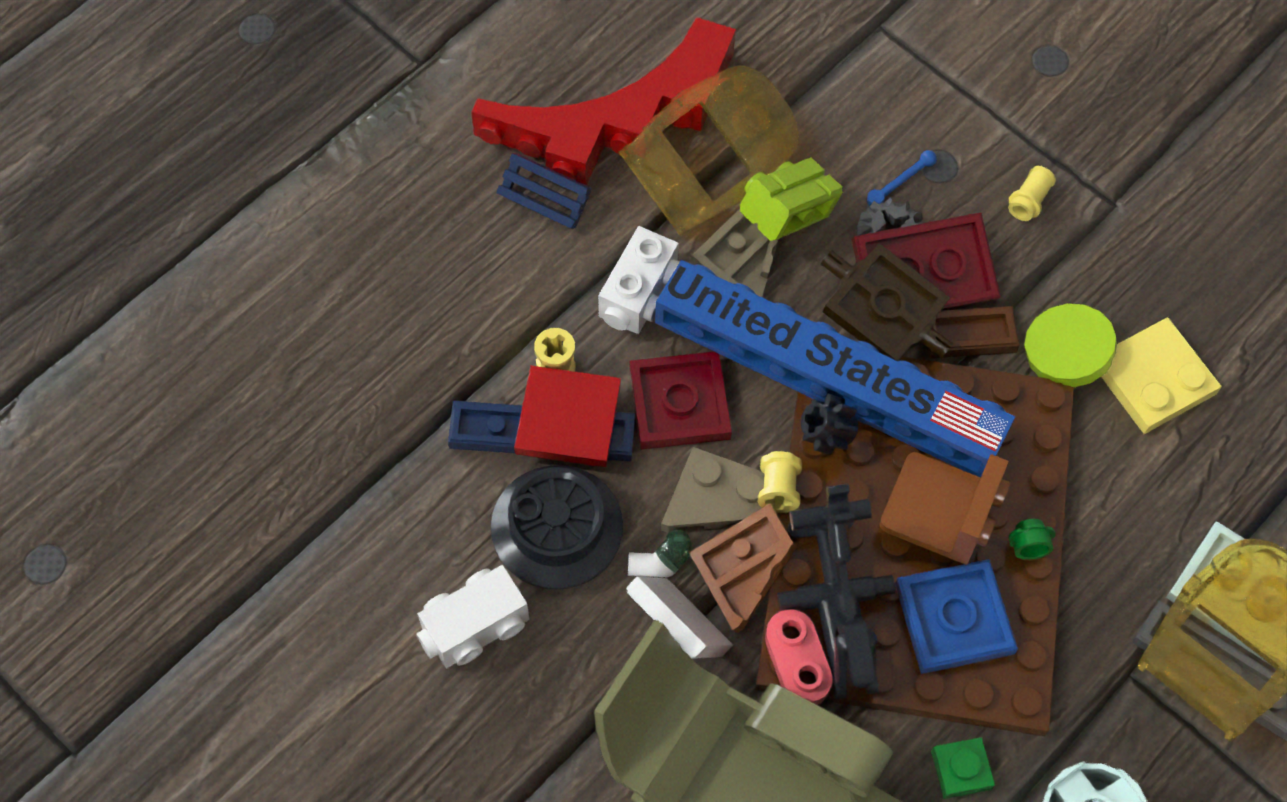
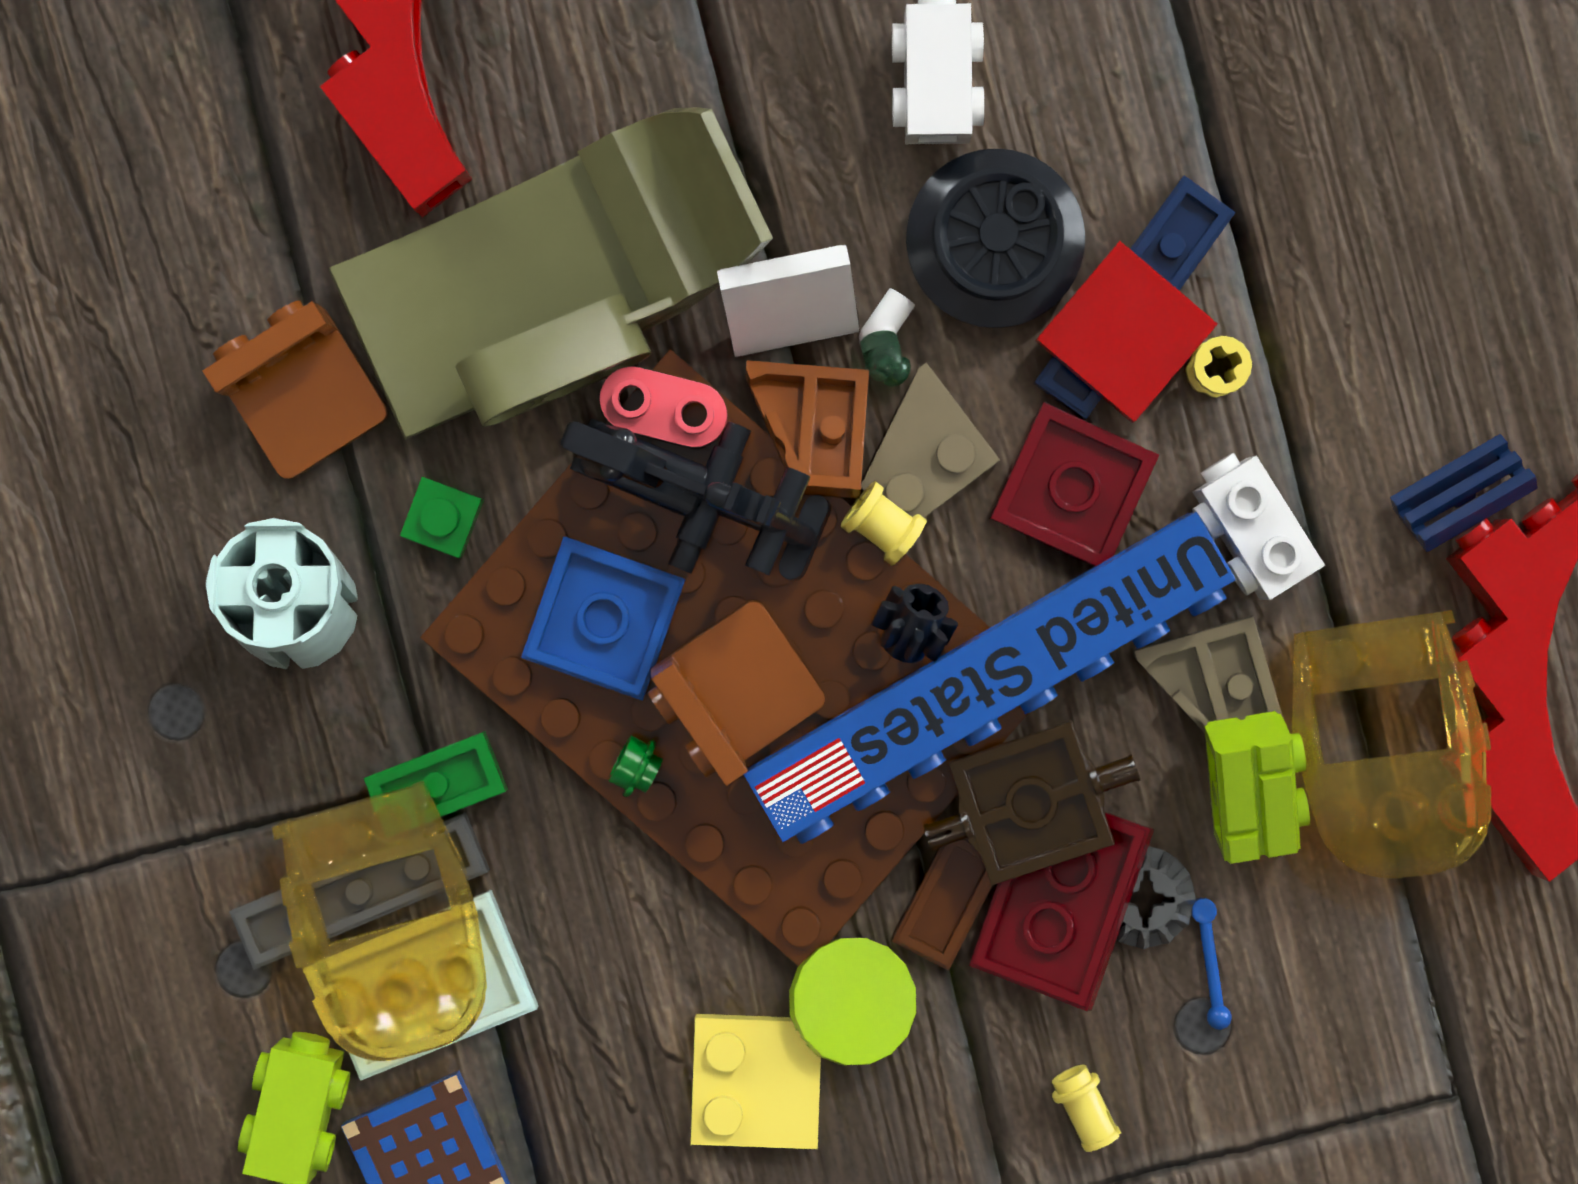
camera: 125 degrees right, 25 degrees up
none -> green plate [364,731,508,838]

